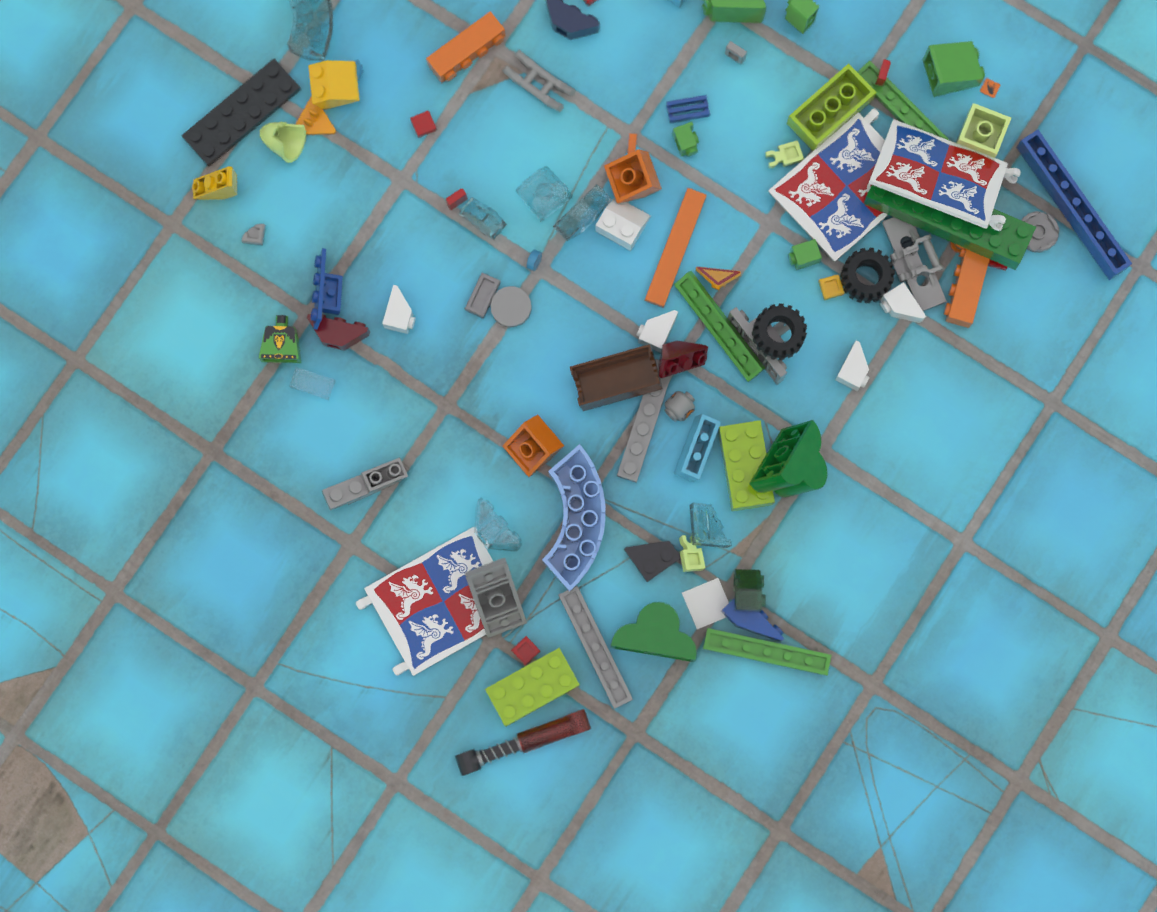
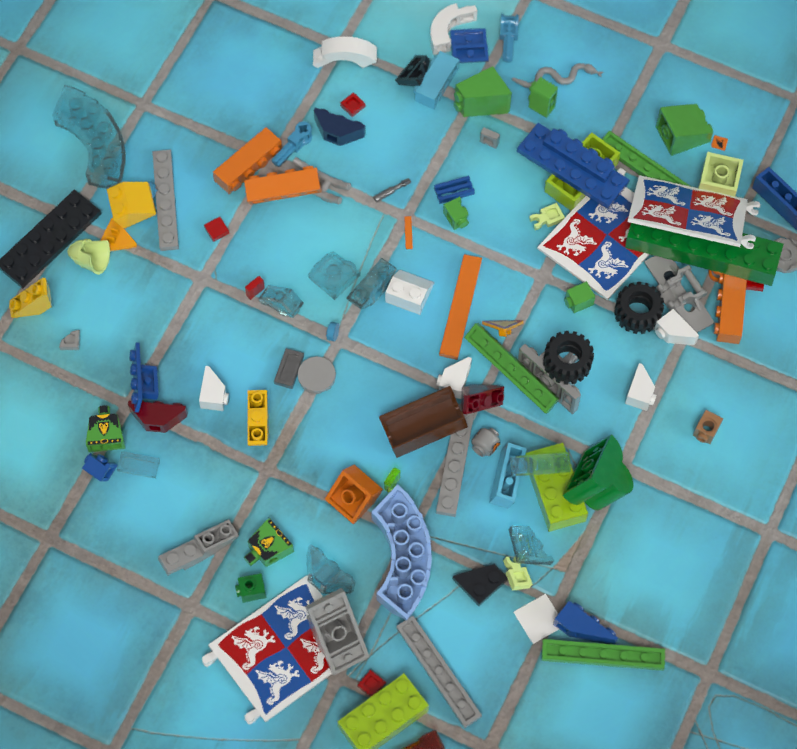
camera: 10 degrees left, 15 degrees down
orange slope [604,149,662,203] -> none
green brick [611,602,697,662] -> none
brick [733,569,766,612] -> none
yellow tile [818,274,845,300] -> none
red tile [875,59,891,86] -> none
none -> blue brick [82,453,118,481]
none -> light grey plate [152,150,179,251]
none -> green brick [235,573,266,603]
none -> orange brick [244,166,322,205]
none -> torso [244,518,294,567]
none -> yellow slope [248,390,268,446]
none -> dark azure connector [272,122,312,167]
none -> flat silver piece [373,178,411,203]
none -> clear neon green tile [384,467,400,493]
none -> clear light blue slope [510,452,571,476]
none -> blue plate [517,123,630,209]
none -> medium nougat brick [693,410,723,444]

